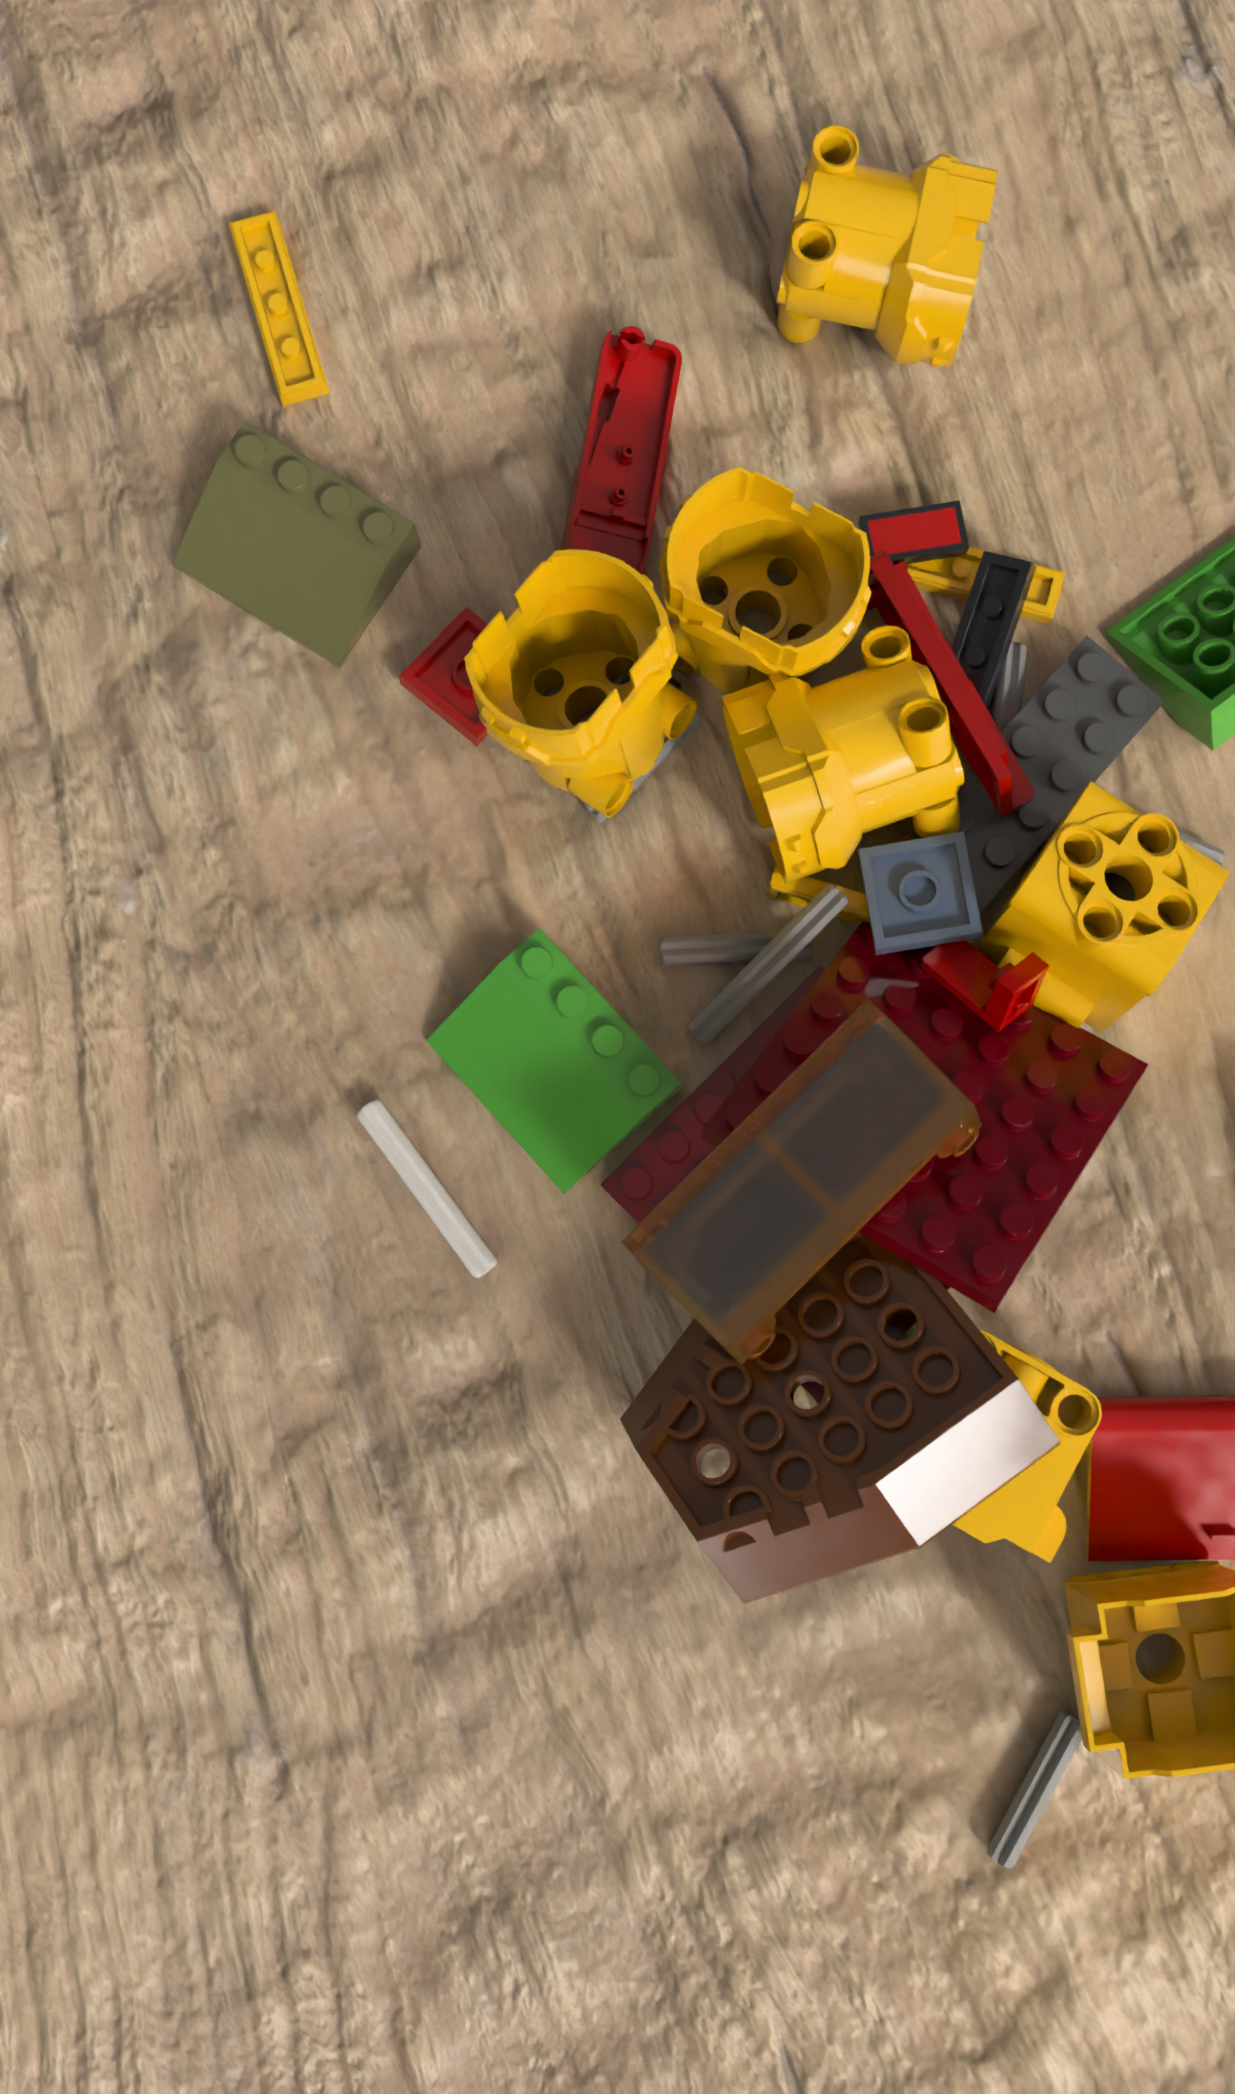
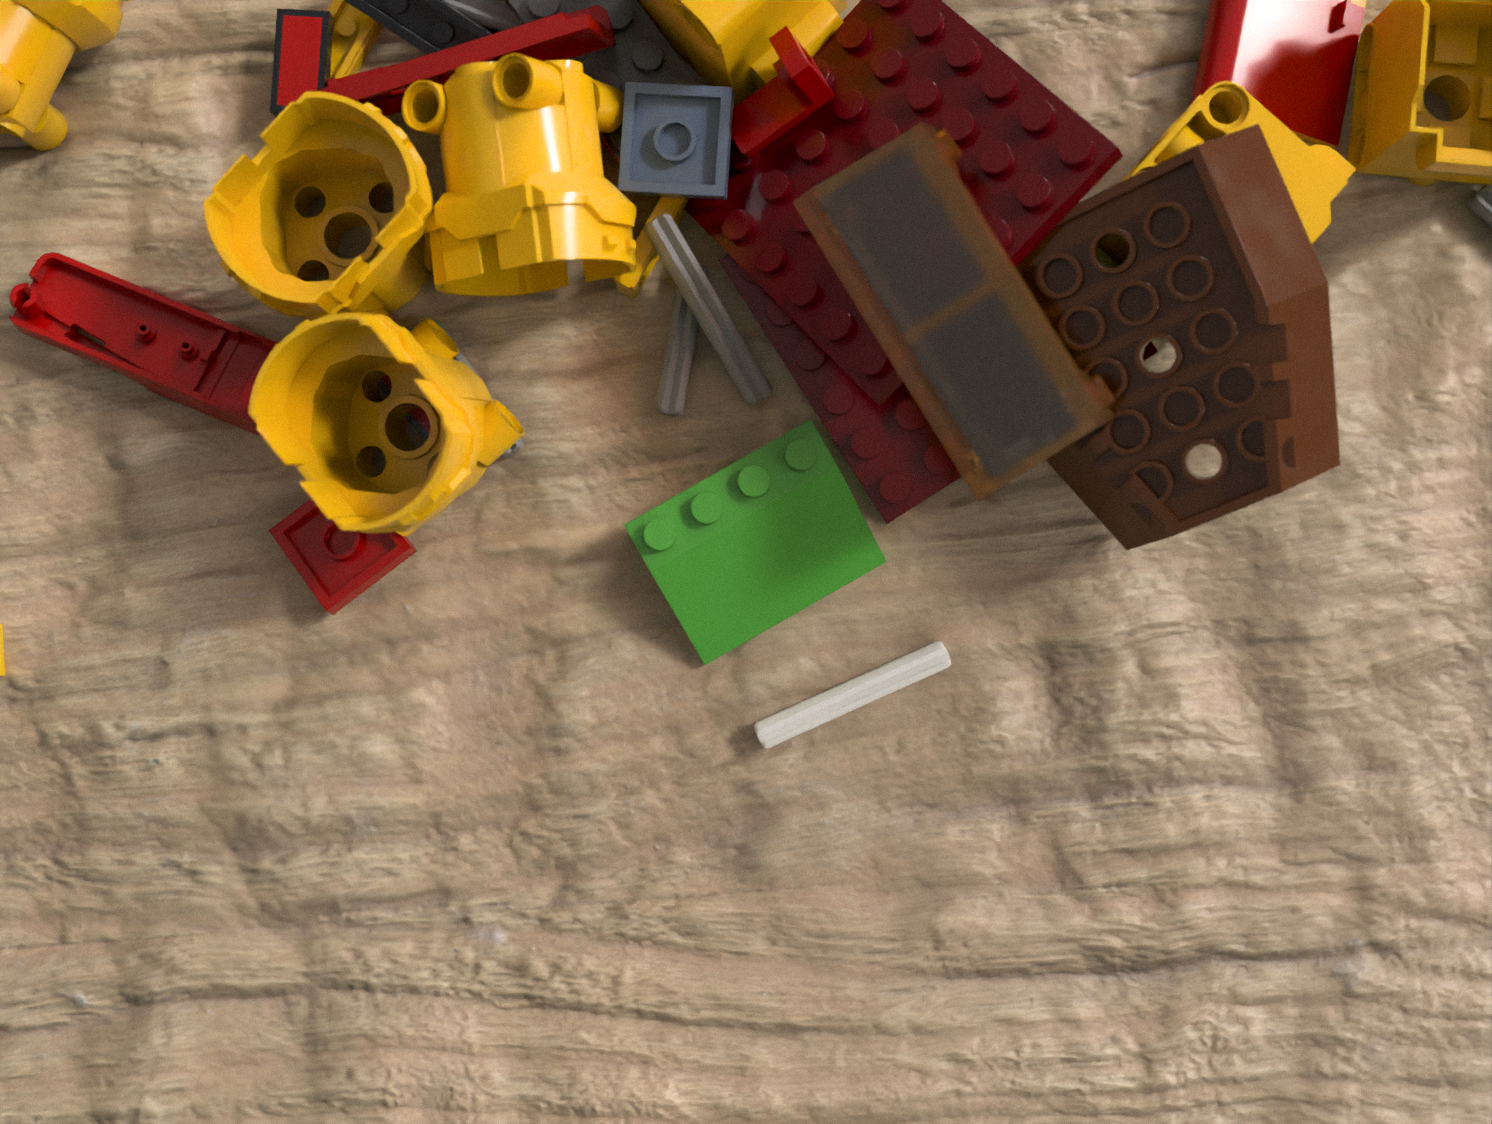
camera: 75 degrees left, 5 degrees up
olive slope [172,421,421,668] -> none

